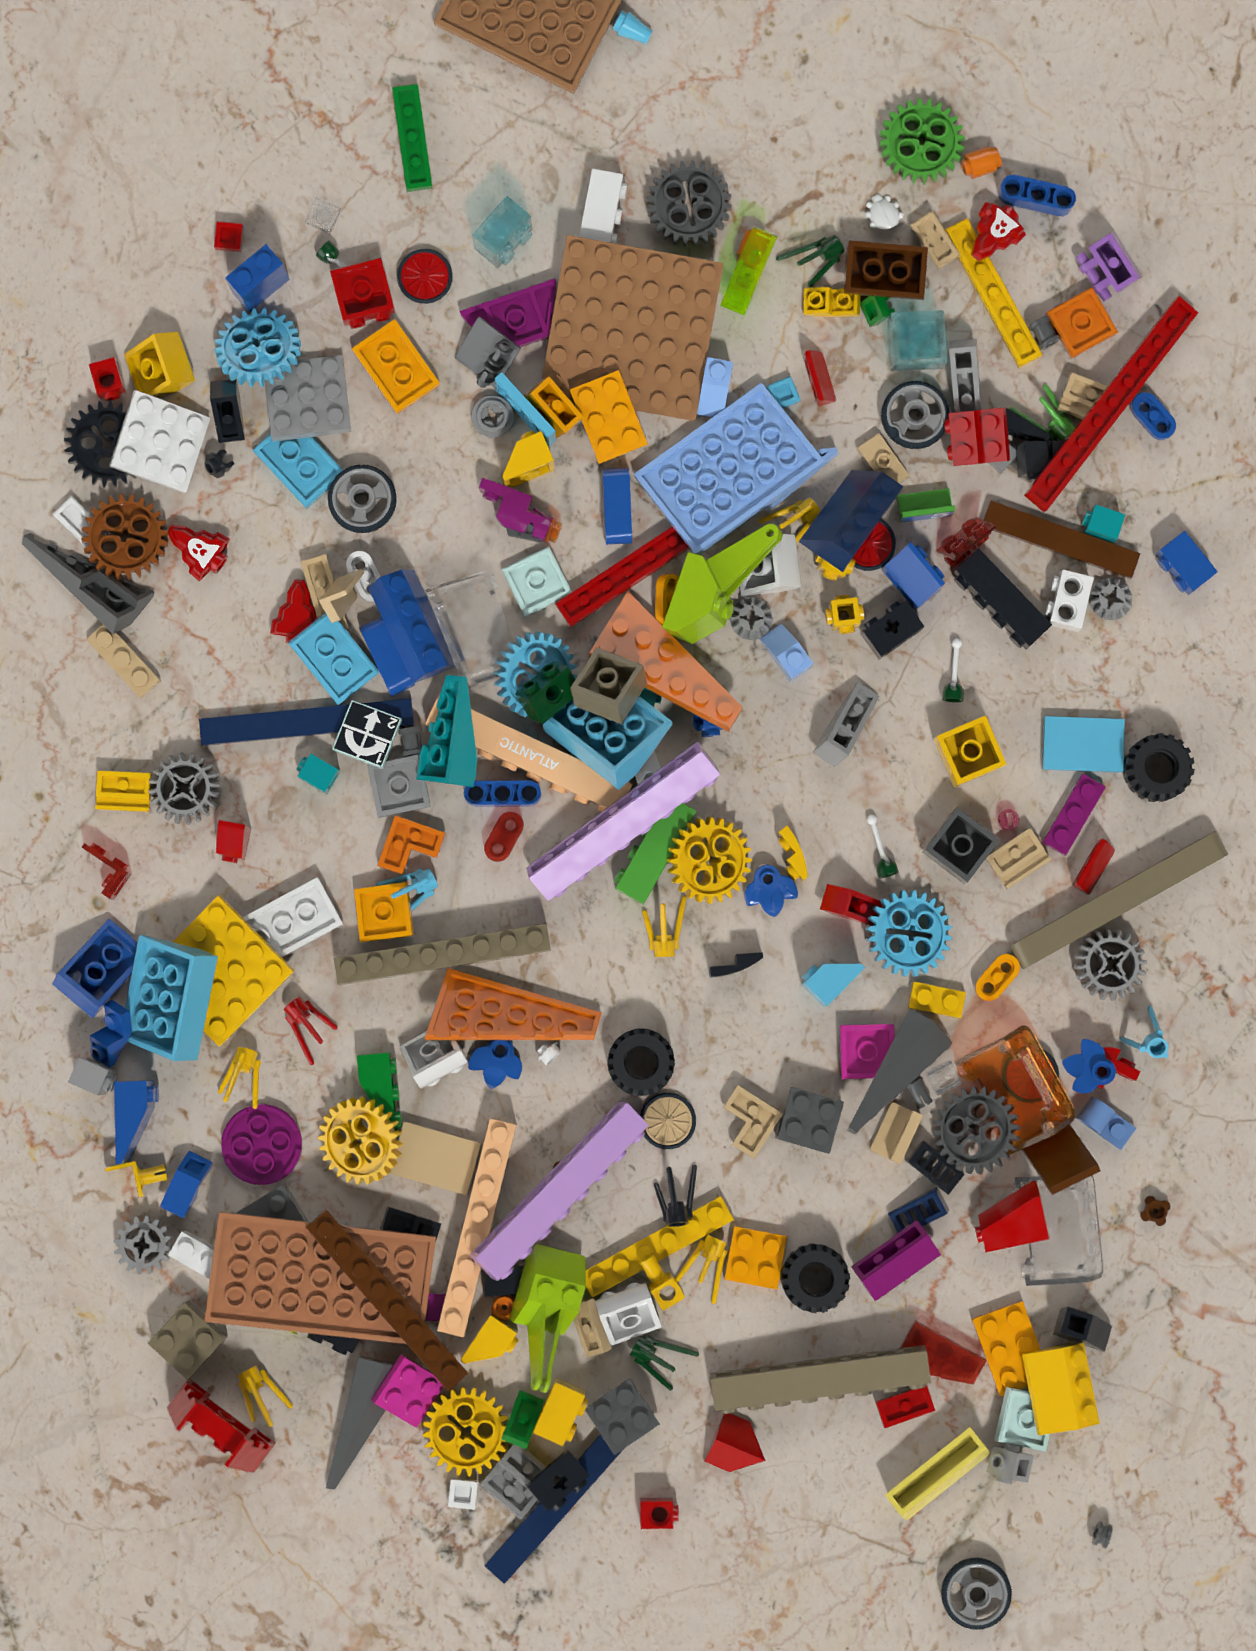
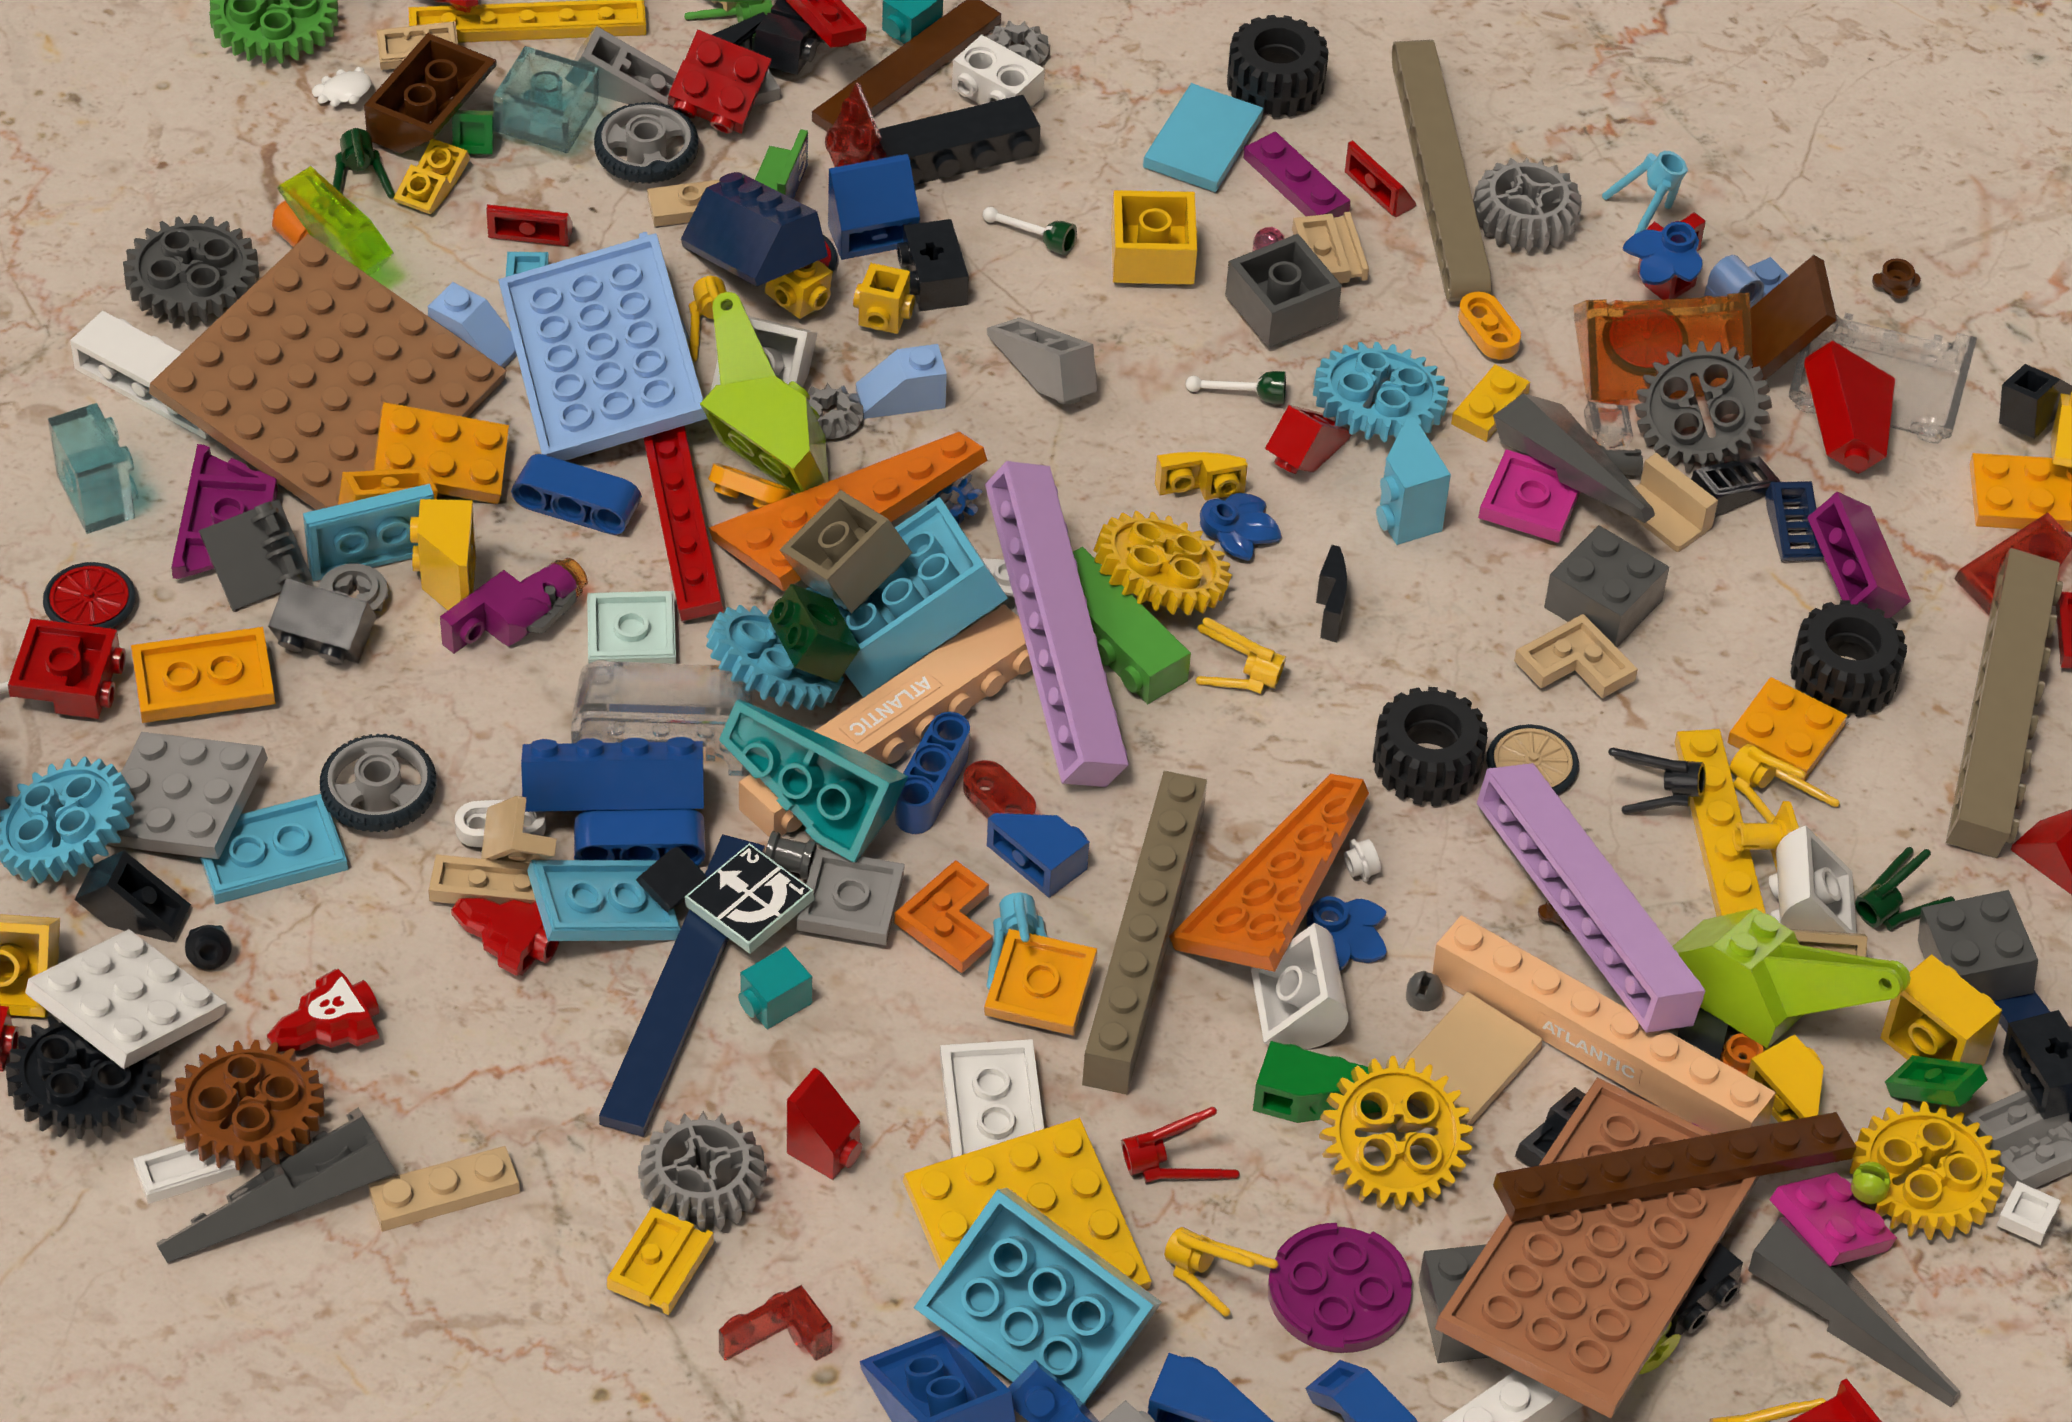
camera: 65 degrees left, 35 degrees down
none -> brick [268,578,376,664]
none -> black slope [636,846,706,912]
none -> blue slope [986,813,1090,898]
none -> dark grey hinge [1406,971,1443,1011]
none -> lime hinge [1851,1161,1890,1204]

